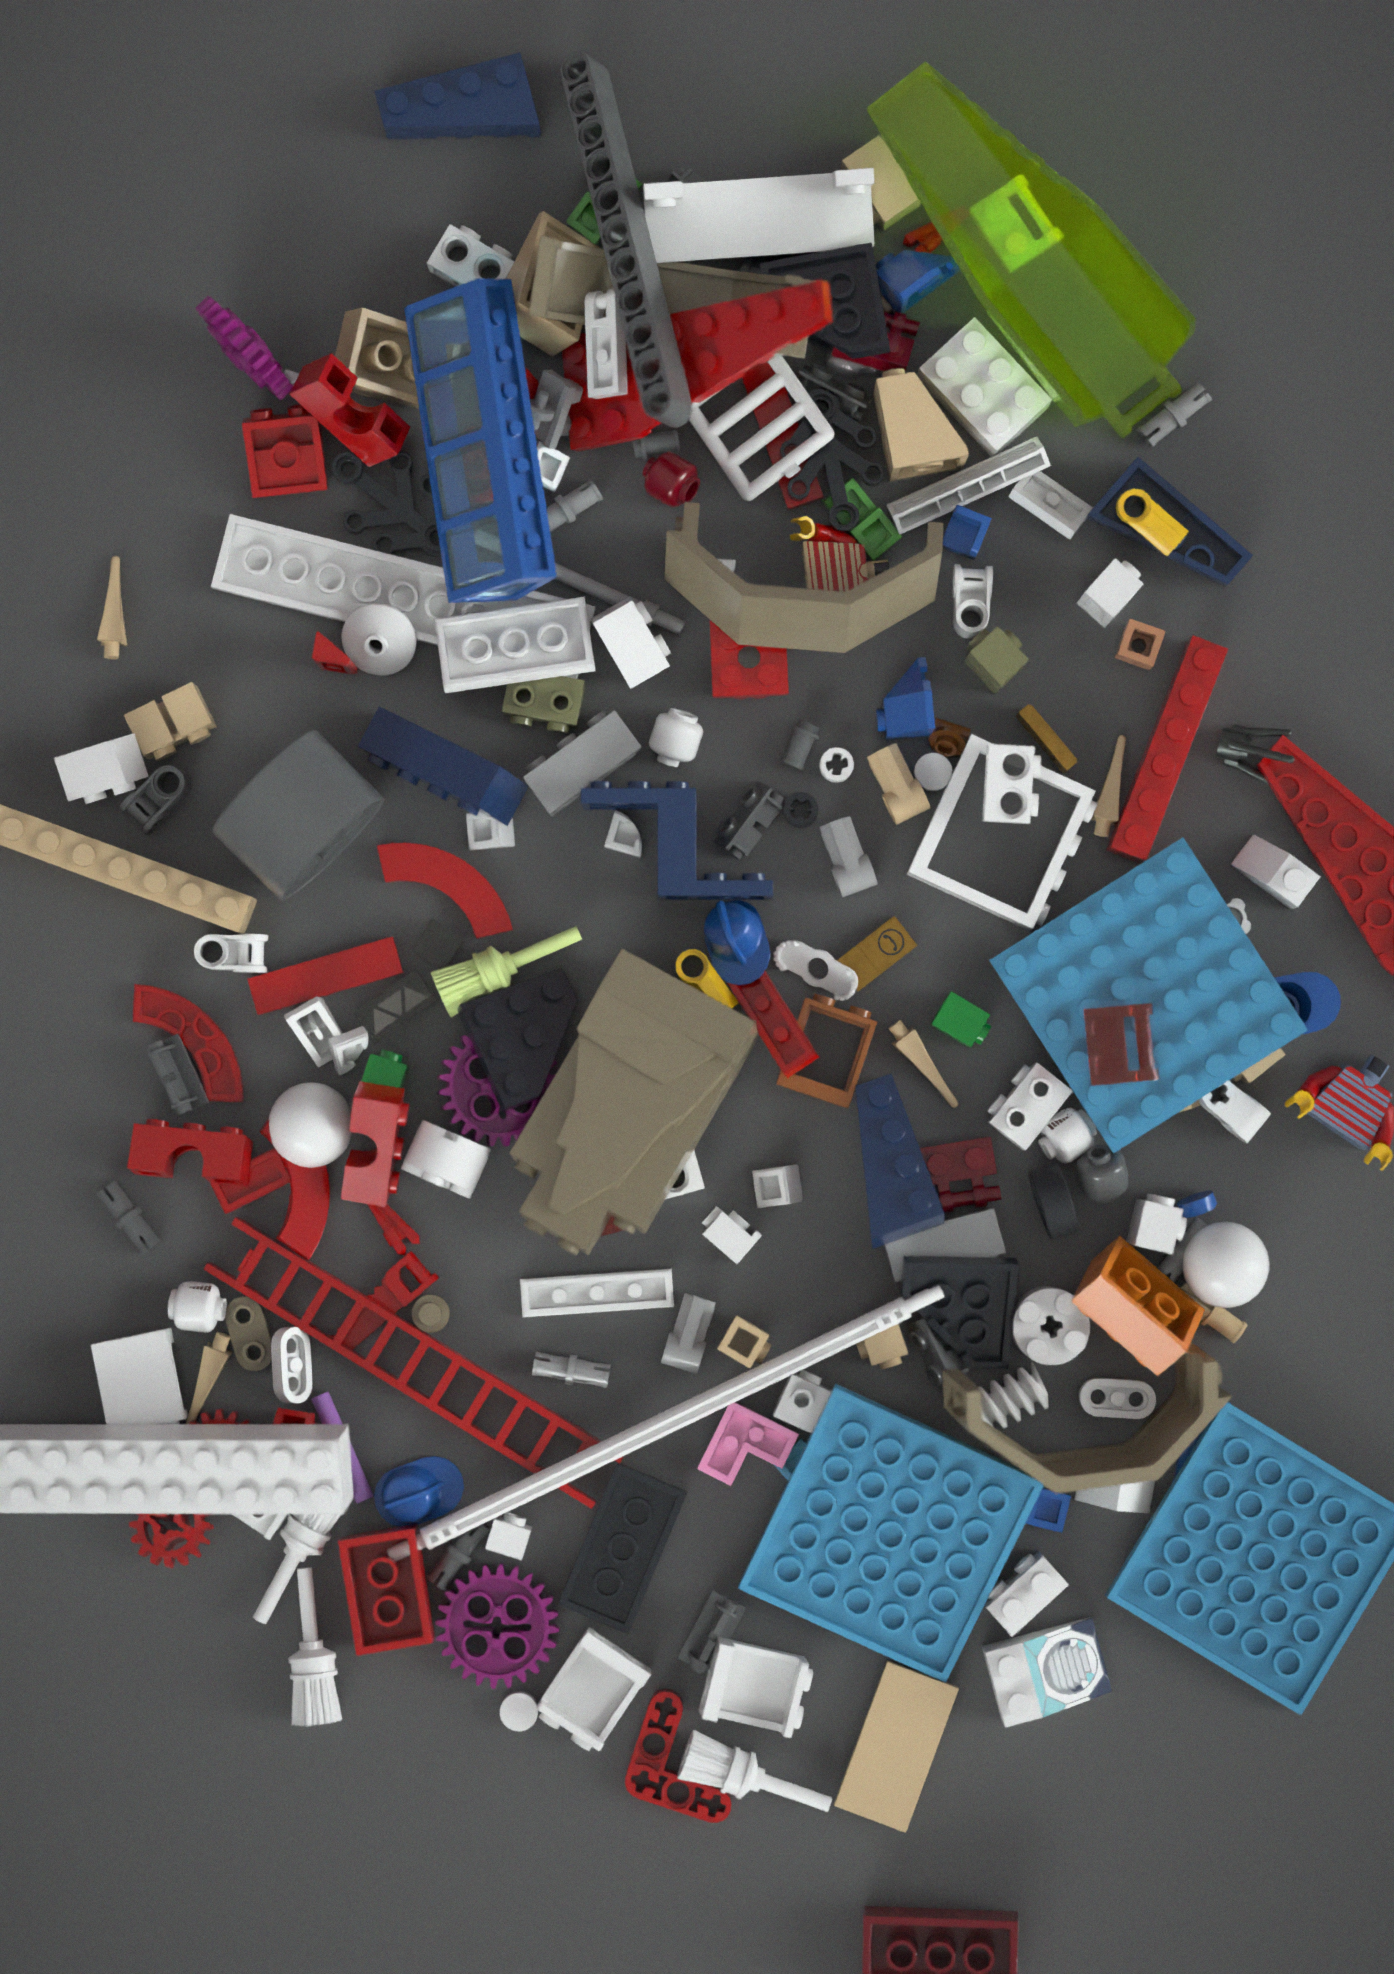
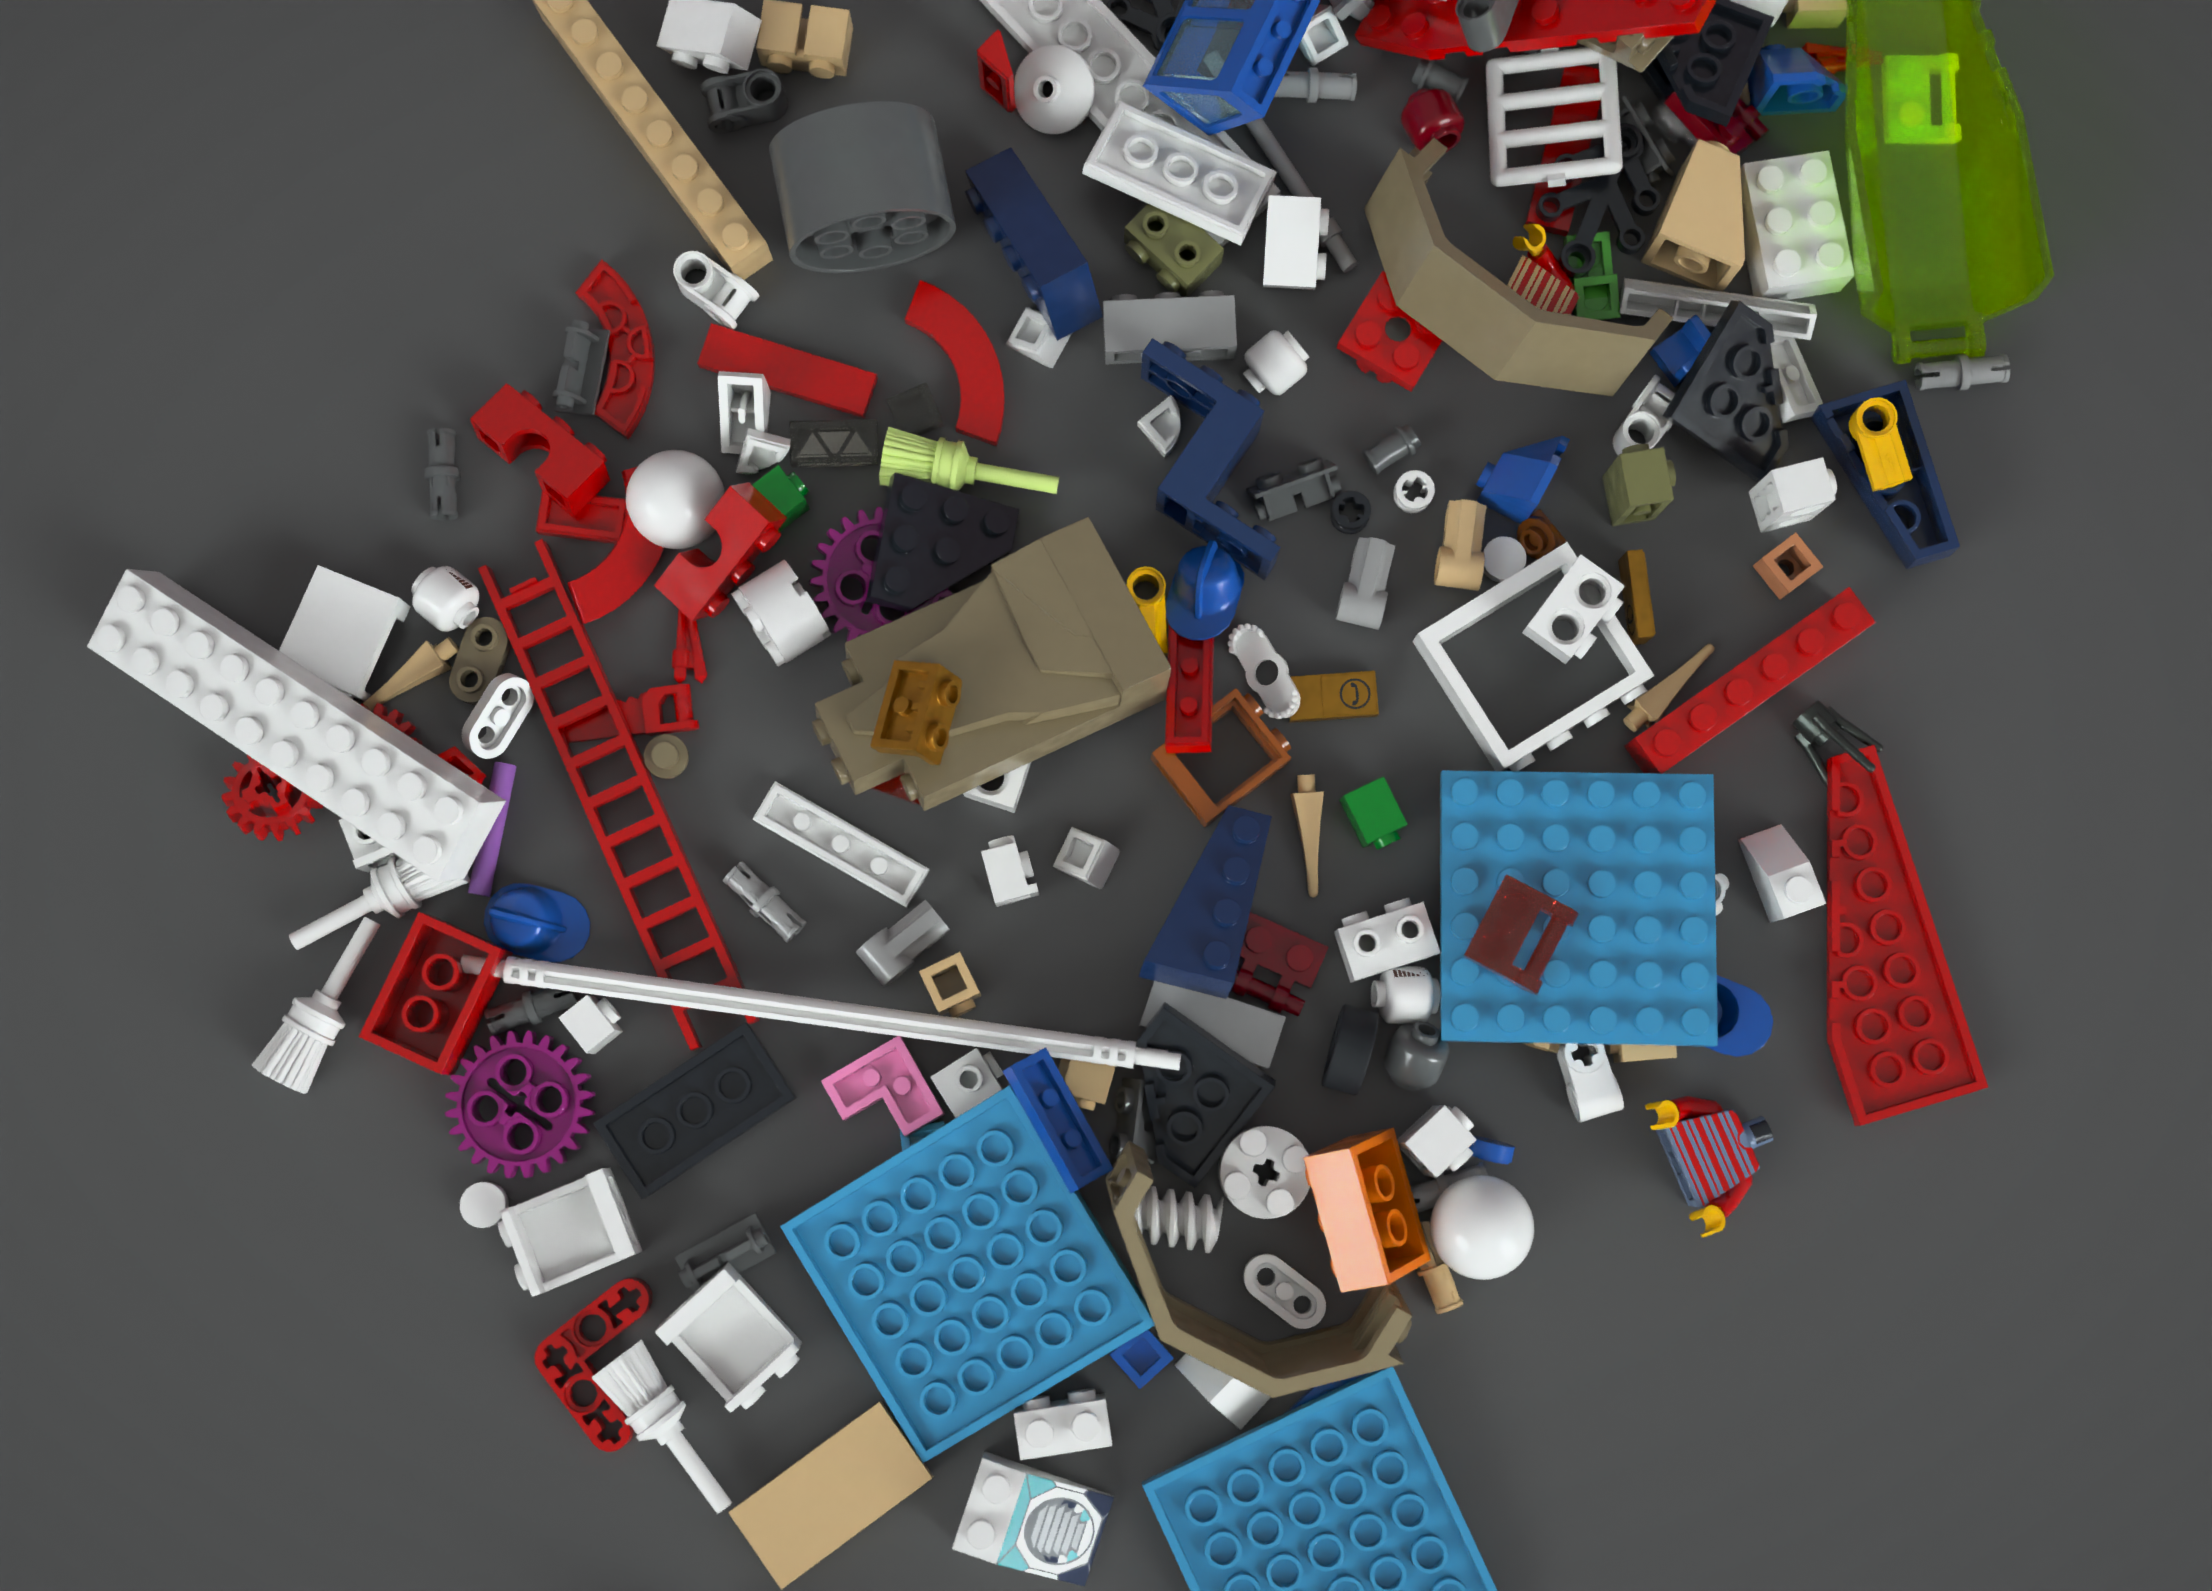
camera: 30 degrees right, 5 degrees down
none -> pearl gold bracket [870,660,962,765]
none -> blue plate [1003,1047,1113,1194]
none -> black plate [1663,300,1789,482]

